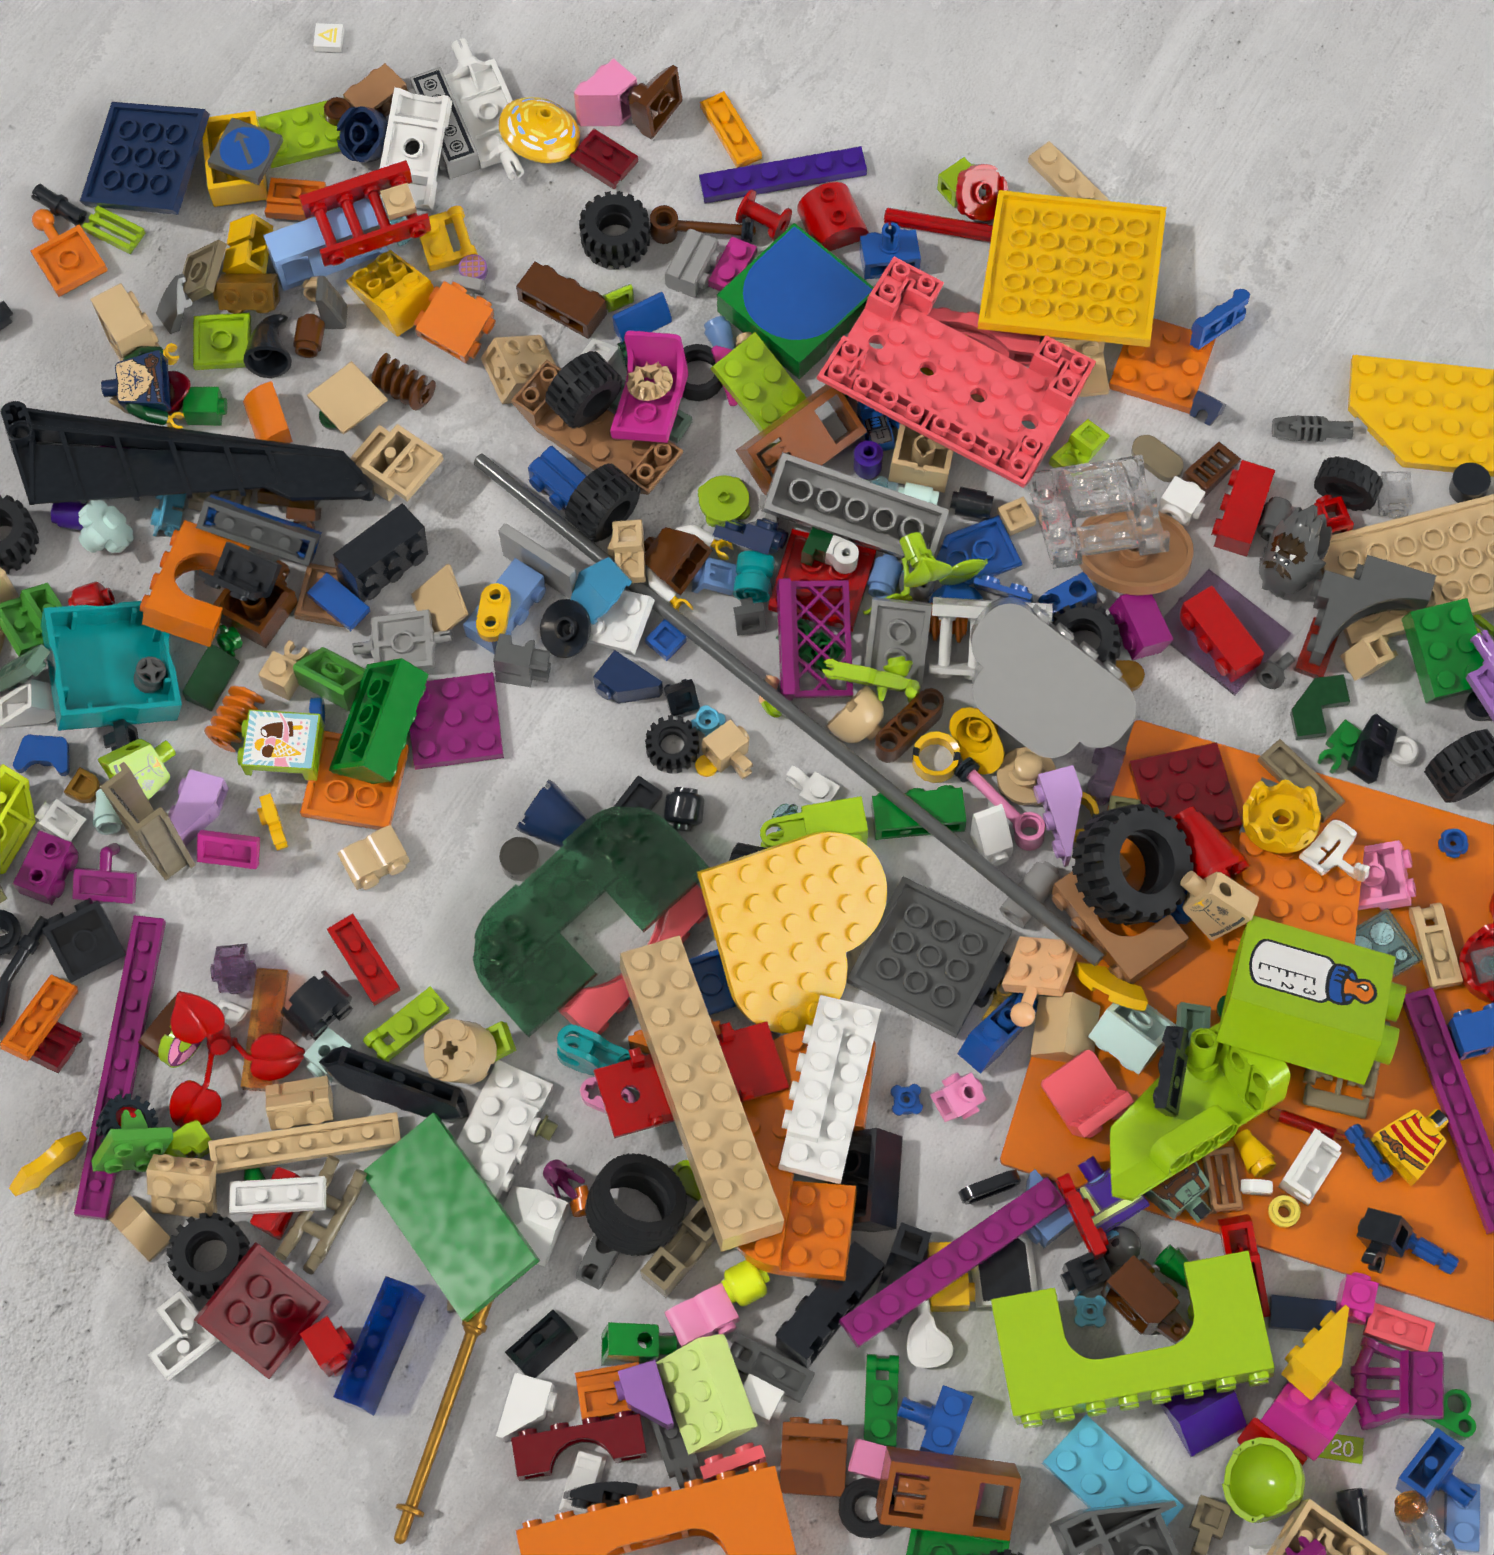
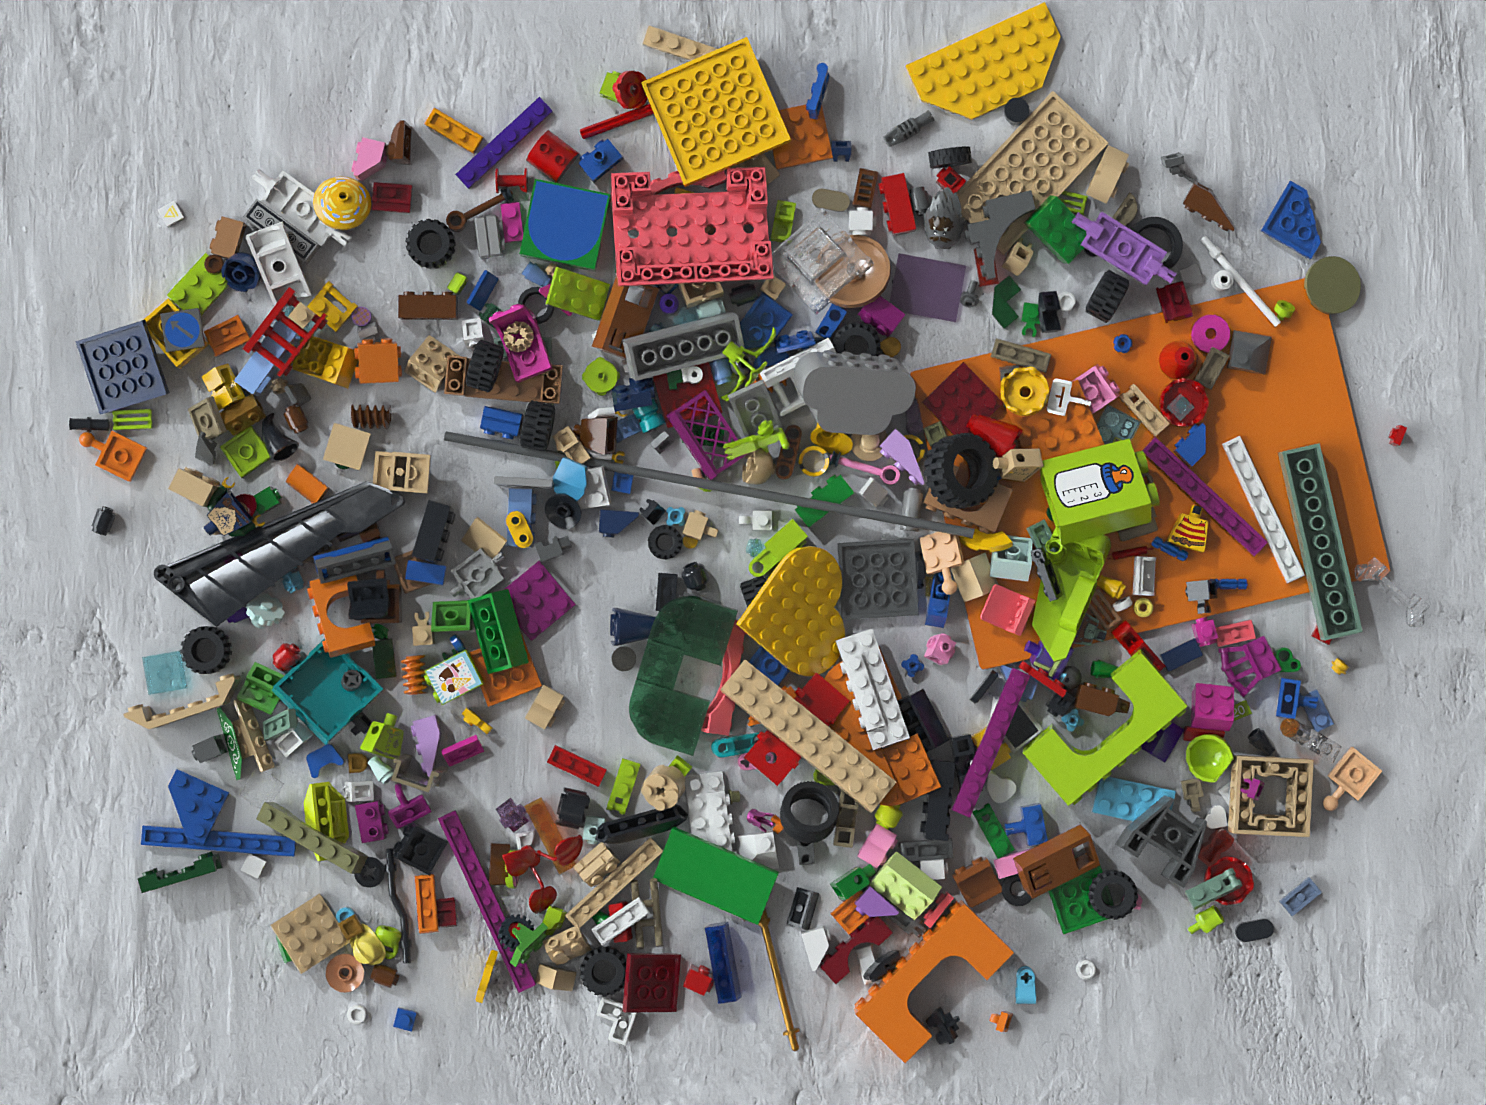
camera: 30 degrees left, 20 degrees up
red brick [1180,585,1265,683] -> none
yellow slope [1281,1304,1349,1401] -> none
clear brick [1377,471,1413,518] -> none

